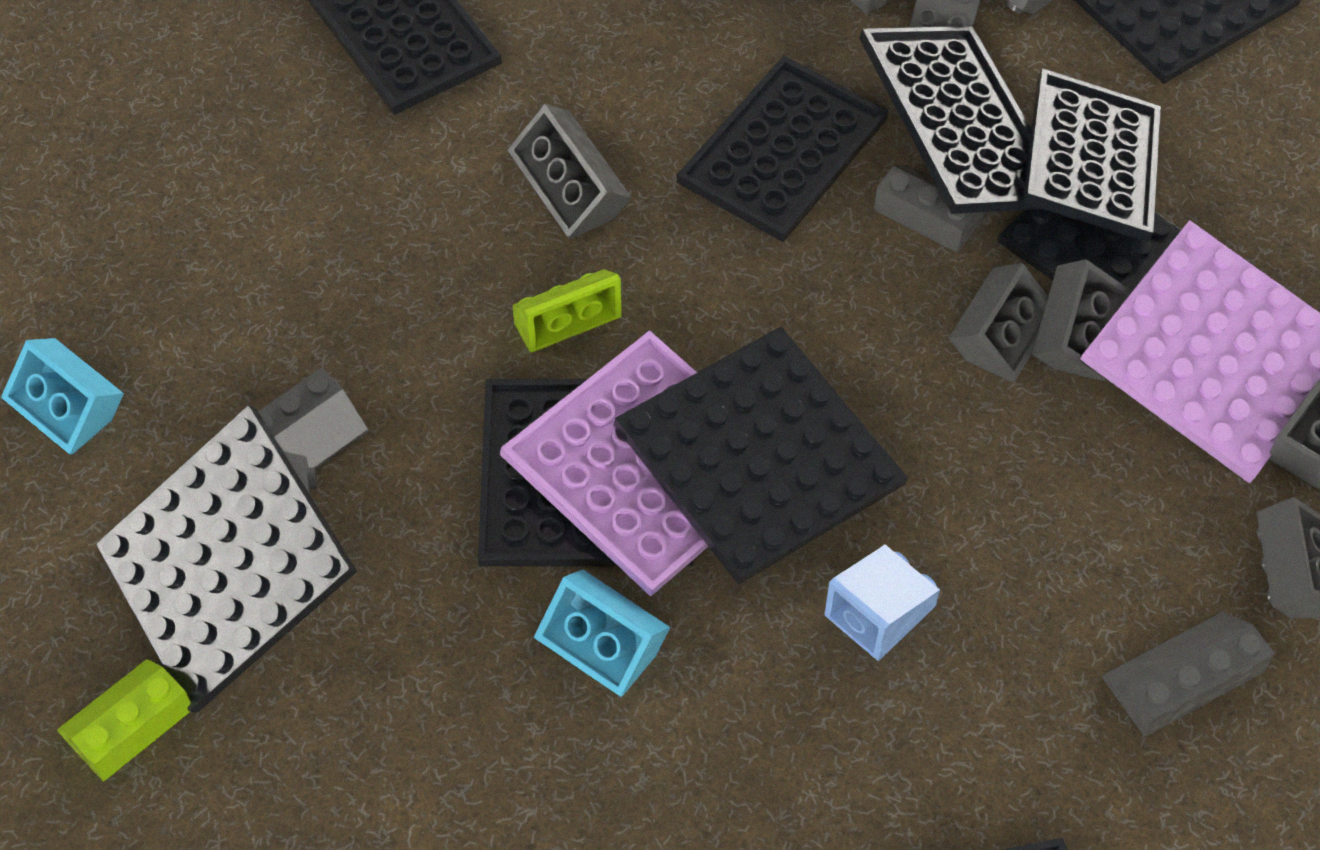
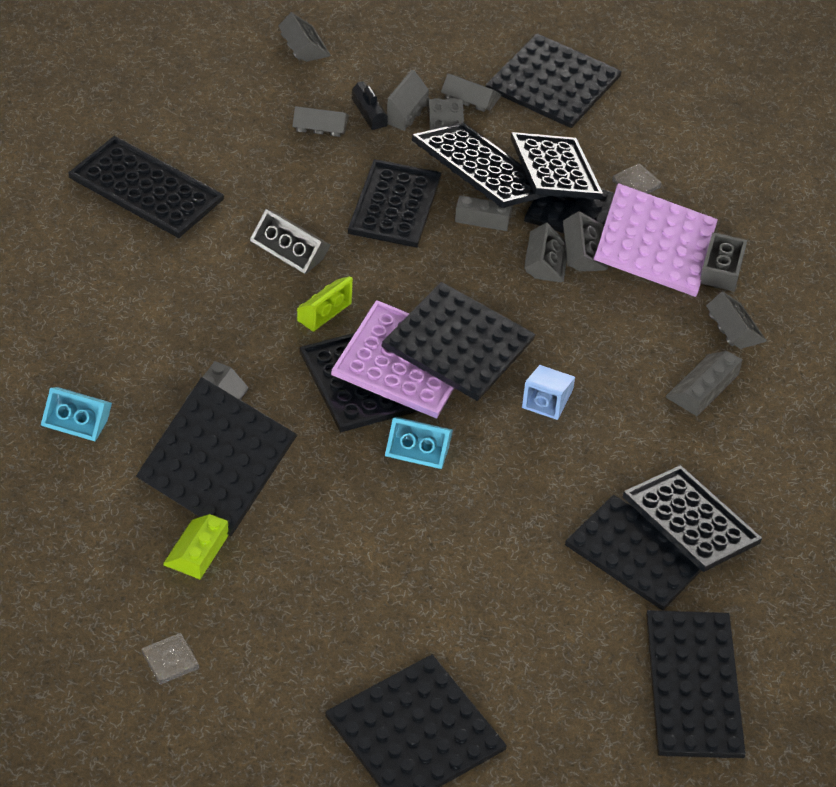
camera: 25 degrees left, 10 degrees down
none -> clear plate [612,163,662,194]

